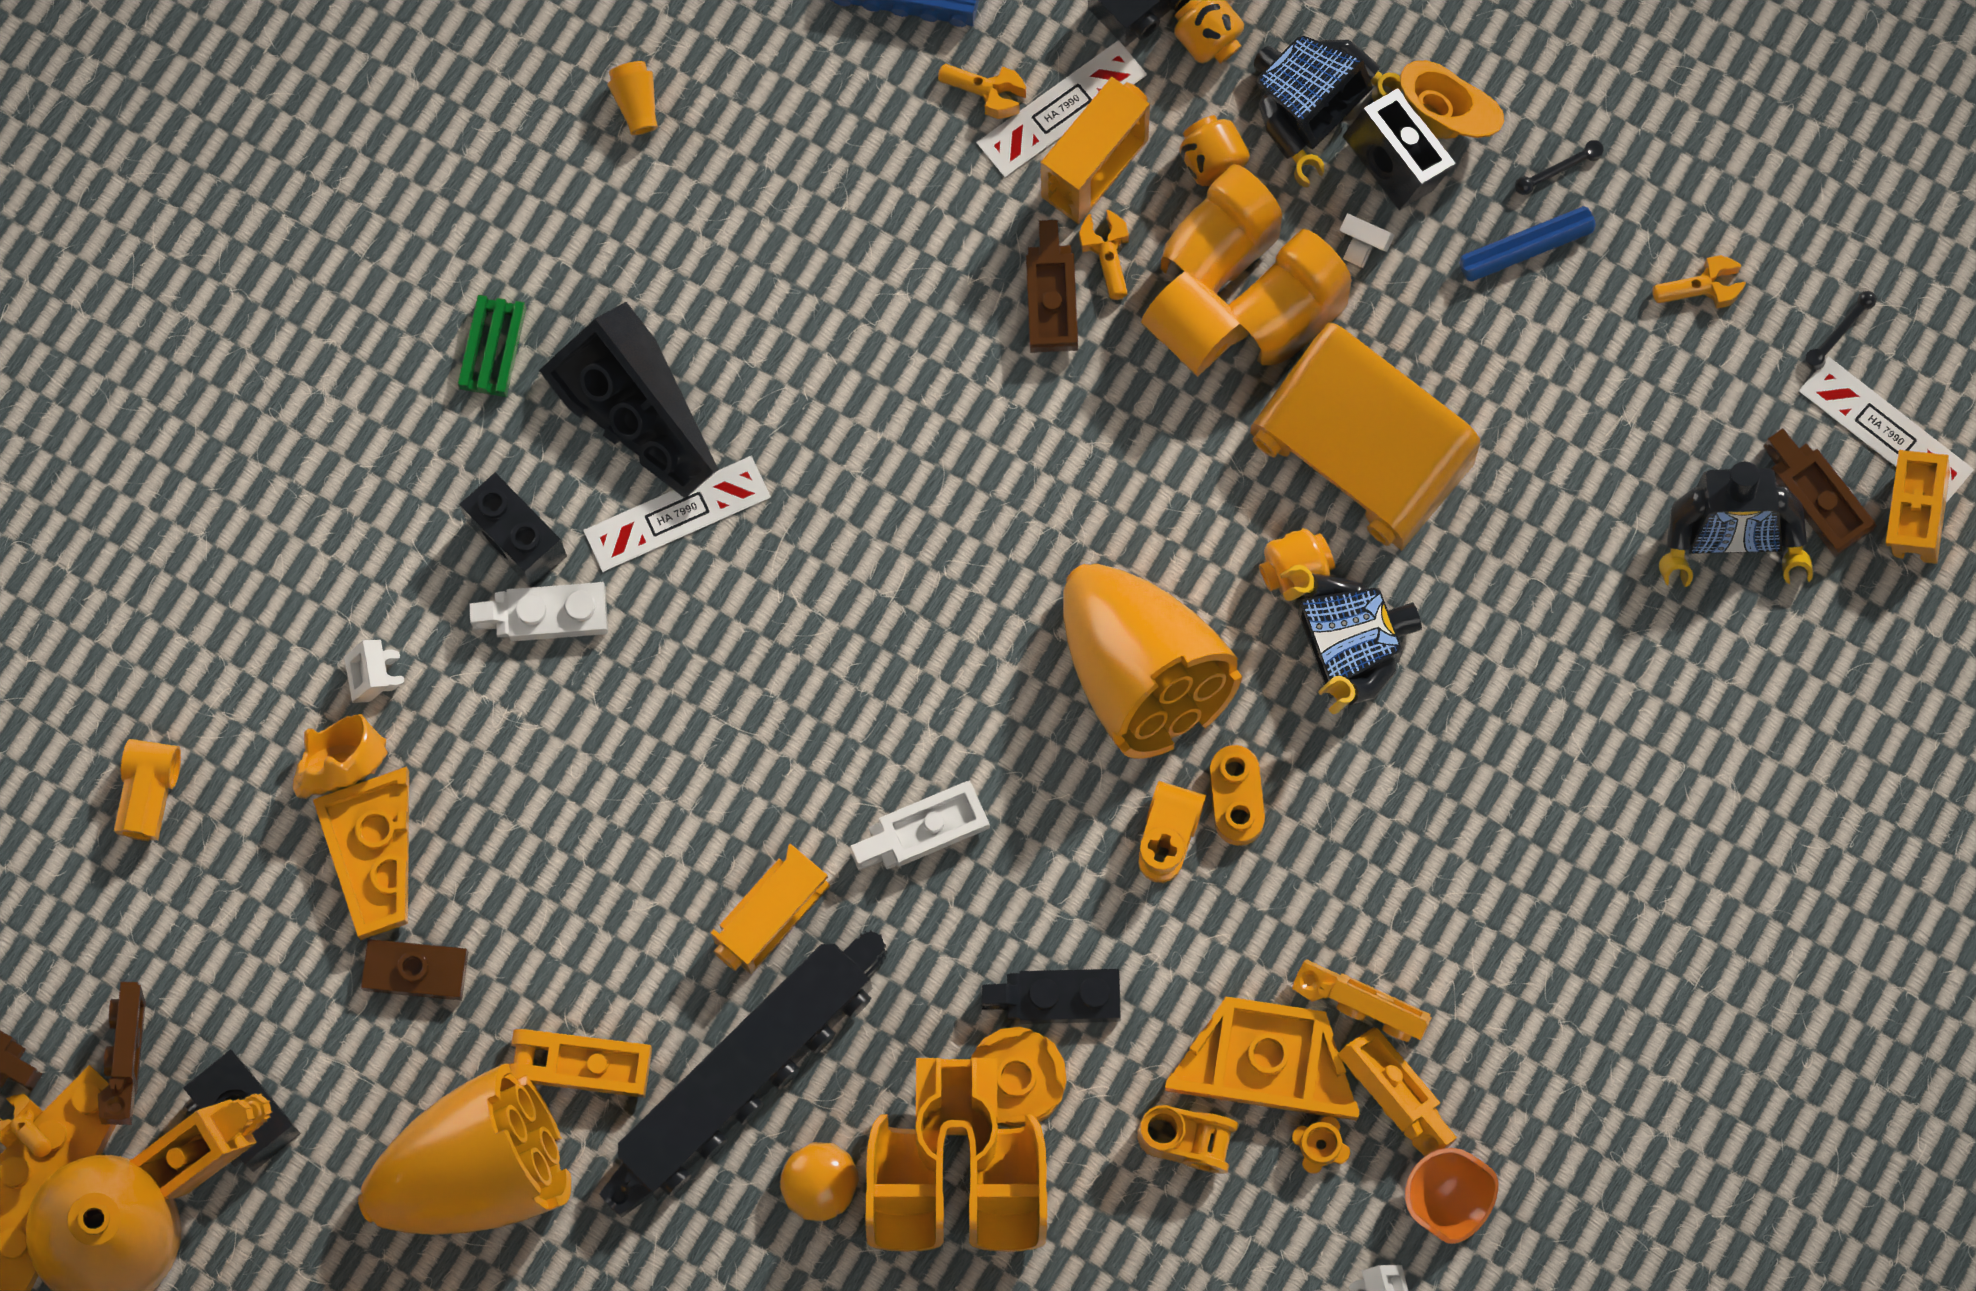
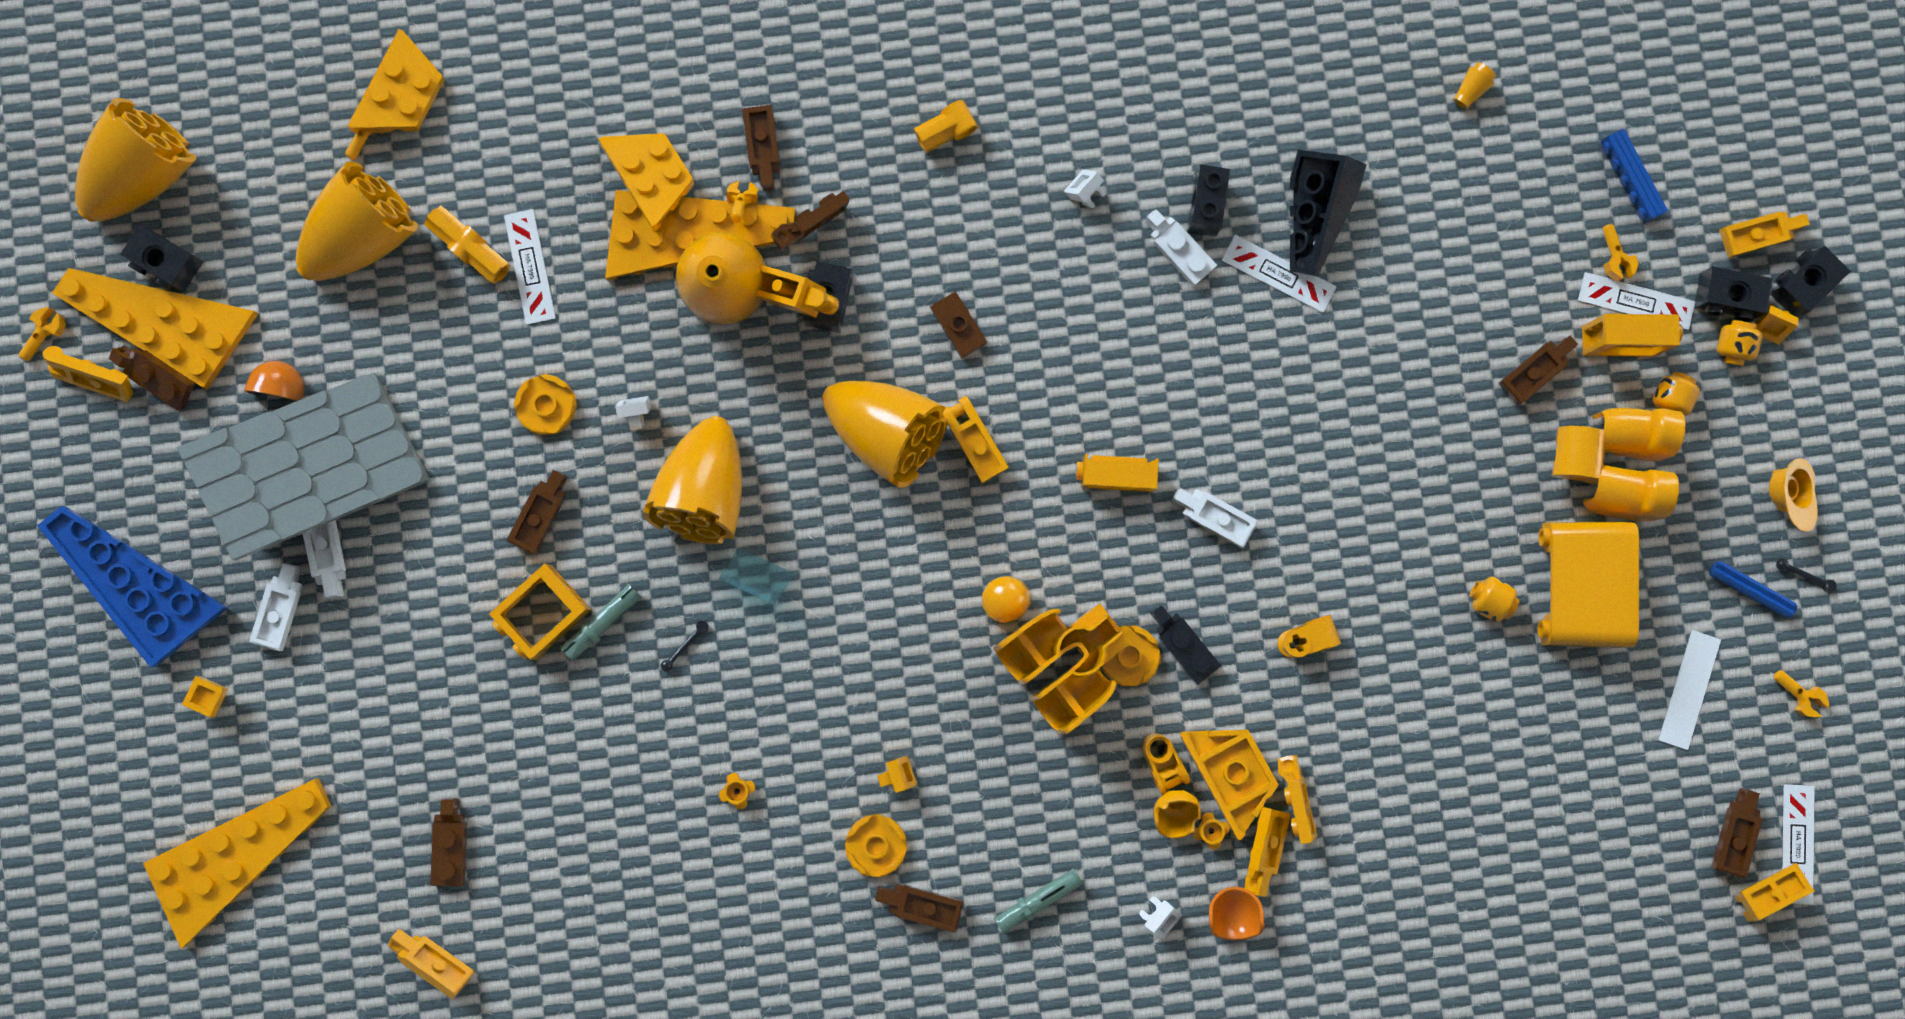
camera: 45 degrees right, 10 degrees up
light orange hair [292,714,388,799] -> none
light orange wing [313,766,409,940] -> none
green tile [458,295,527,397] -> none
black hinge [599,930,888,1218] -> none
light orange cylinder [1063,564,1243,759] -> none
light orange bar [1079,210,1129,300] -> none
light orange plate [1210,745,1265,846] -> none
black torso [1254,36,1402,188] -> none
torso [1280,565,1422,714] -> none
white tile [1339,213,1395,268] -> none
black brick [1342,89,1456,211] -> none
black torso [1659,461,1813,587] -> none
black hinge [1806,291,1877,370] -> none
none -> light orange hair [1153,790,1201,838]
none -> white sticker [1659,630,1721,750]

